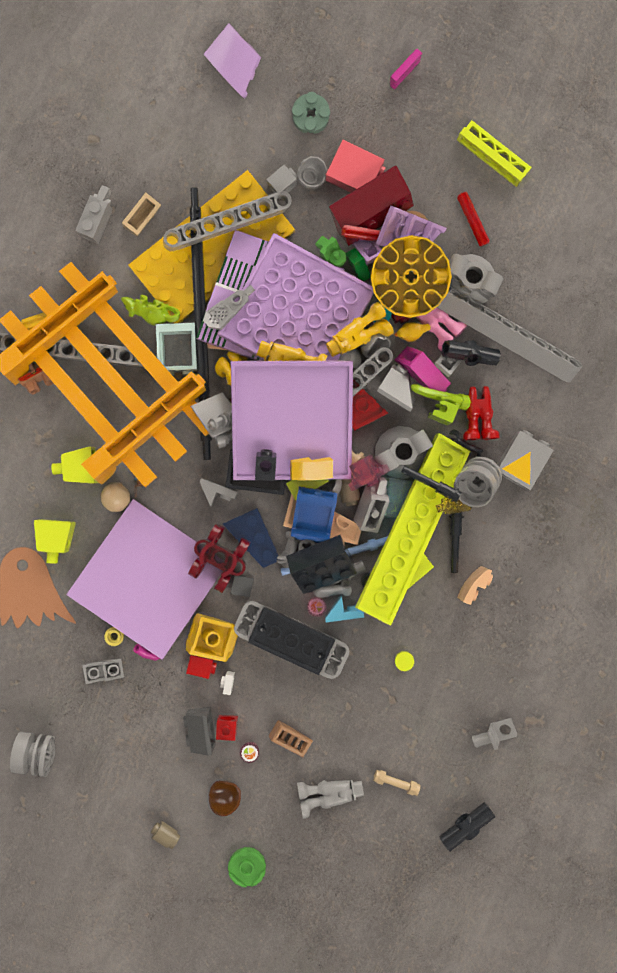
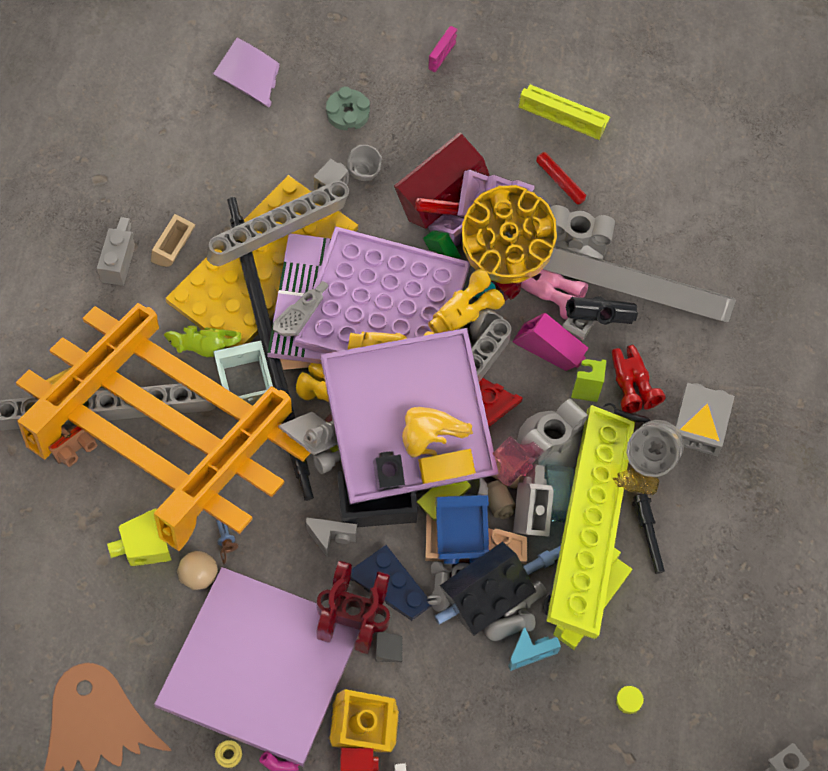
camera: 15 degrees left, 25 degrees down
neon yellow torso [34,519,76,564] -> none
black piece [234,601,349,679] -> none
clear pink tile [307,597,326,617] -> none
bright green hips [315,236,347,267] -> none
coral brick [326,140,386,193] -> none
light grey slope [377,364,416,412] -> none
yellow animal [395,322,431,342] -> none
black pin [401,465,462,502] -> none
lime plant [410,384,471,410] -> none
light nougat slope [457,566,493,605] -> none
none -> yellow piece [402,407,473,458]

